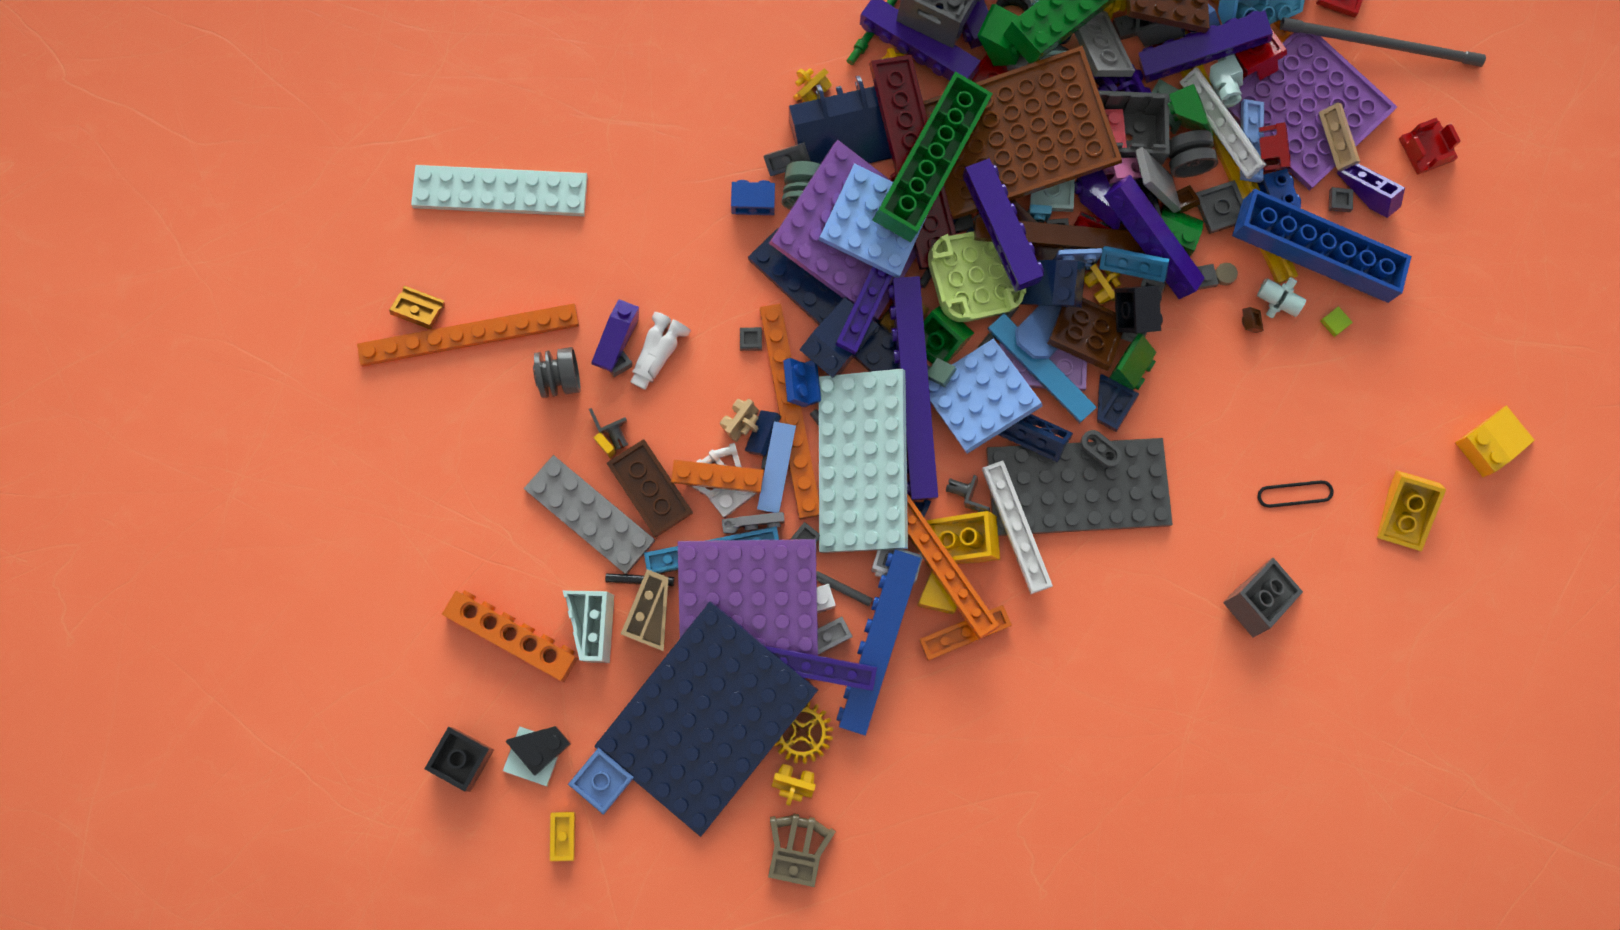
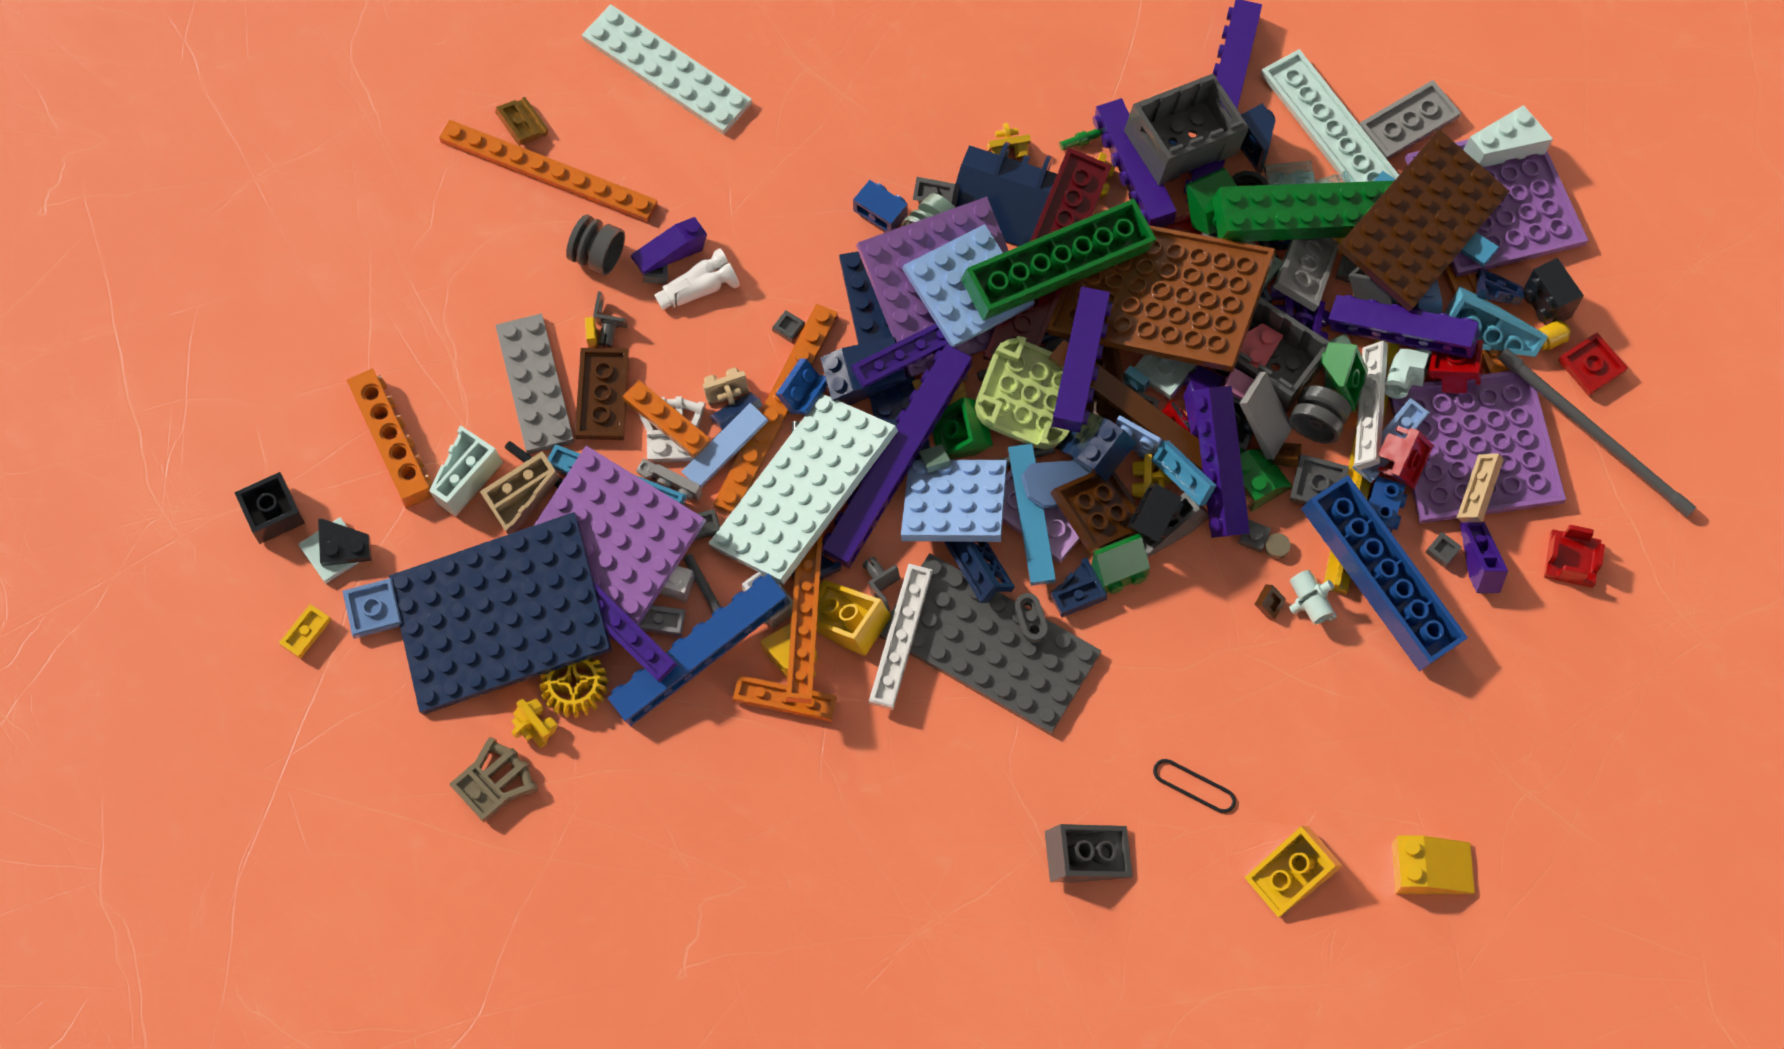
camera: 40 degrees right, 10 degrees down
lime tile [1320,306,1353,337] -> none

